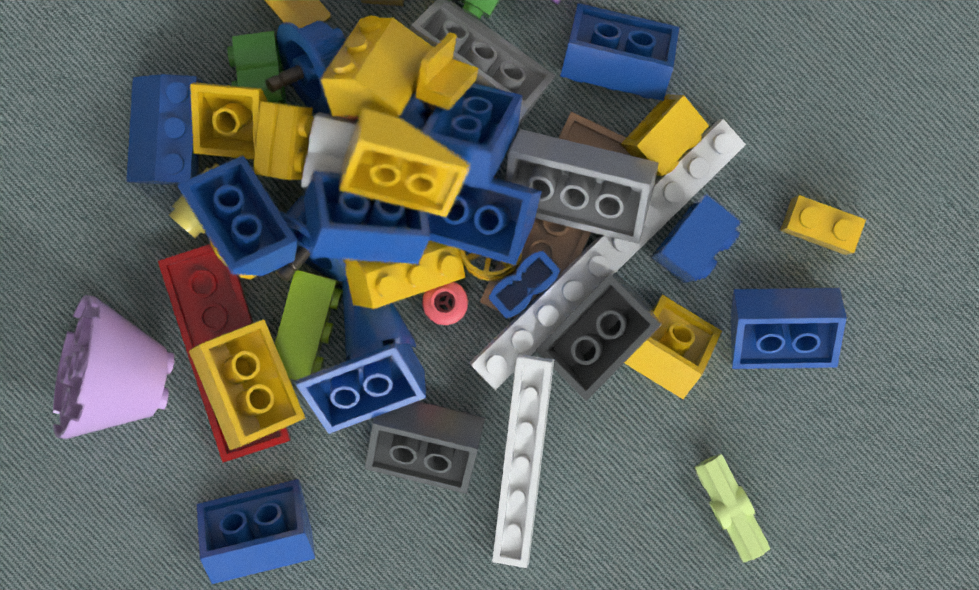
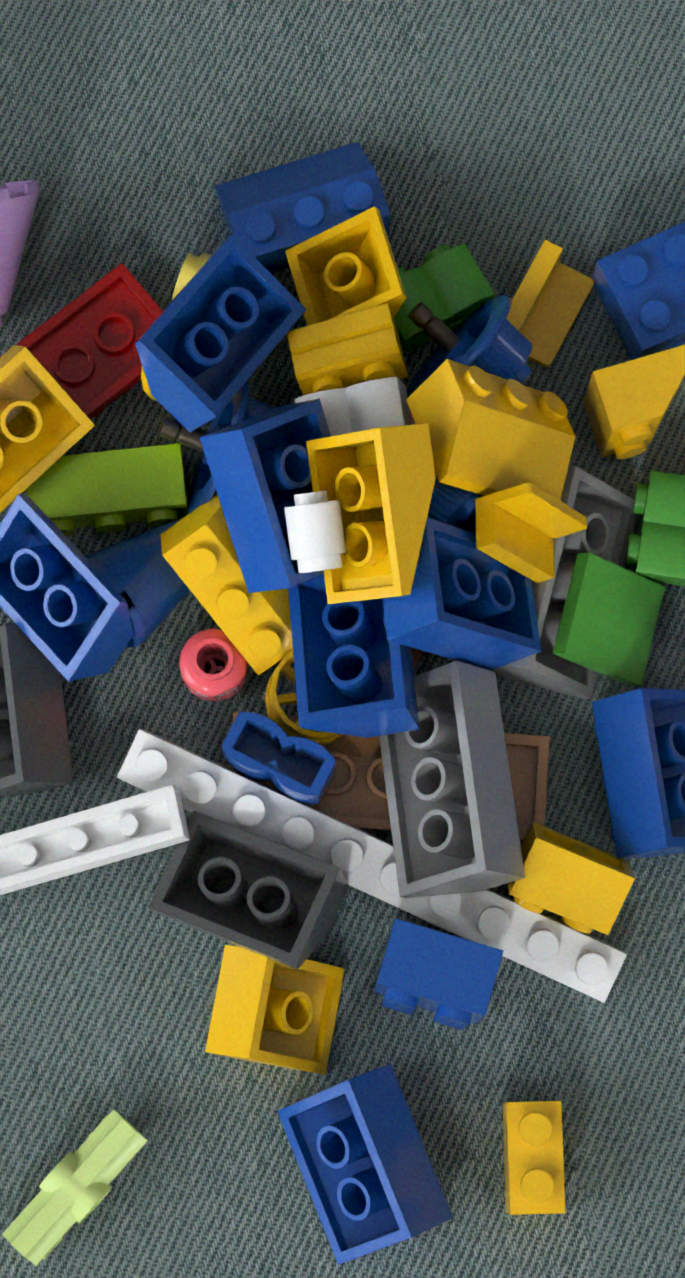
camera: 65 degrees right, 10 degrees down
none -> white brick [284,490,346,573]
none -> bright green tile [552,552,665,686]

